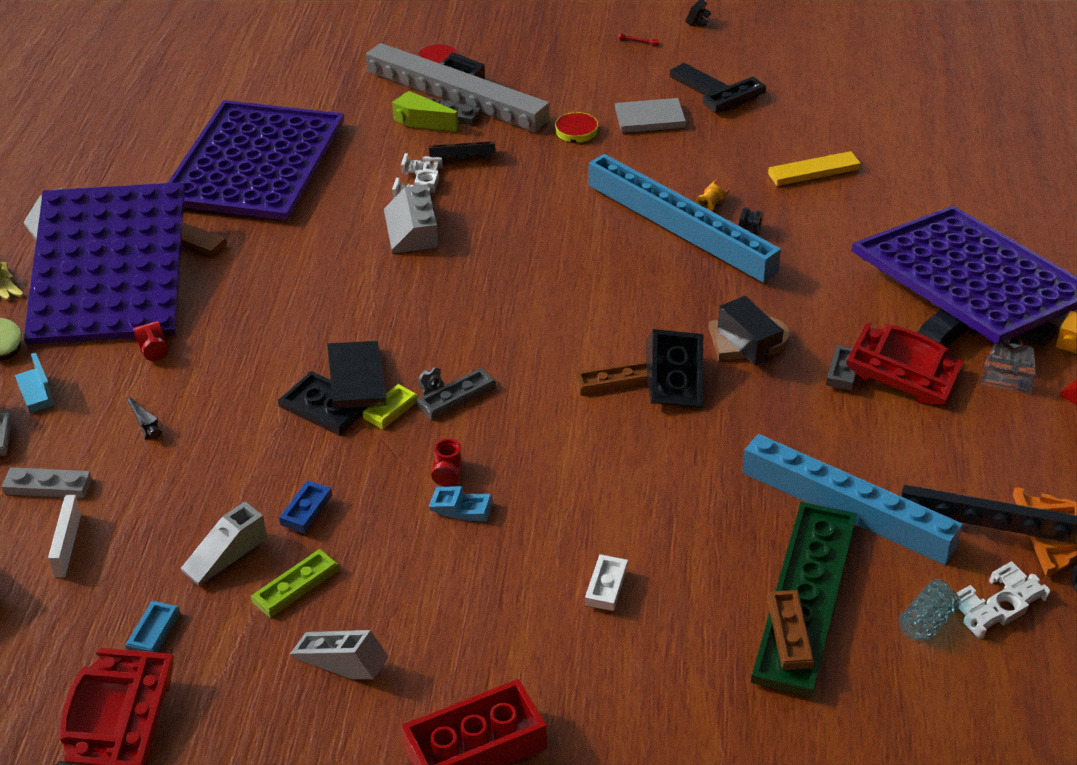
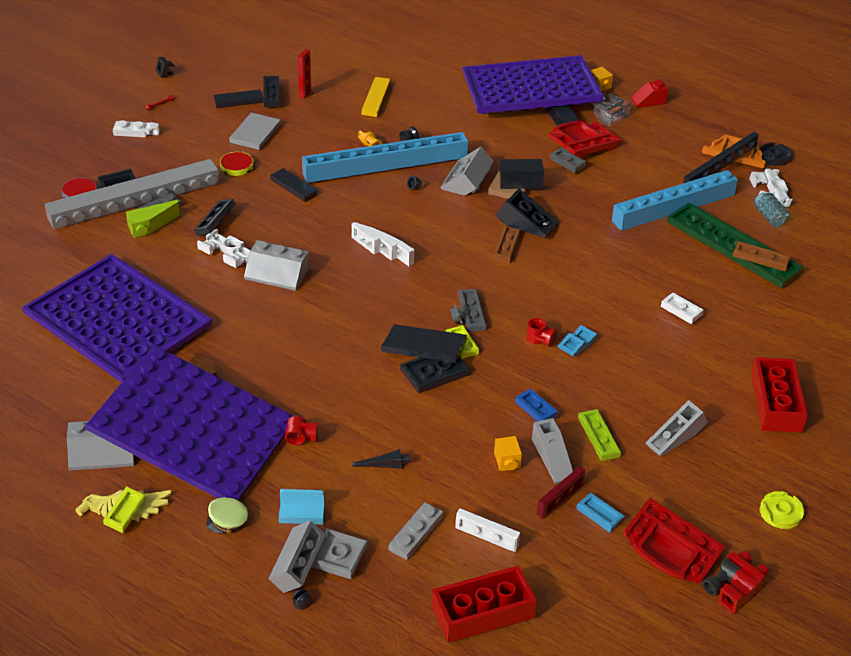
camera: 65 degrees left, 0 degrees up
none -> white hinge [113,120,160,137]
none -> black tile [270,168,317,202]
none -> red tile [297,49,312,99]
none -> white slope [352,222,415,266]
none -> black hinge [407,176,422,190]
none -> light grey slope [440,147,494,195]
none -> light orange brick [494,436,522,471]
none -> dark red tile [537,466,585,519]

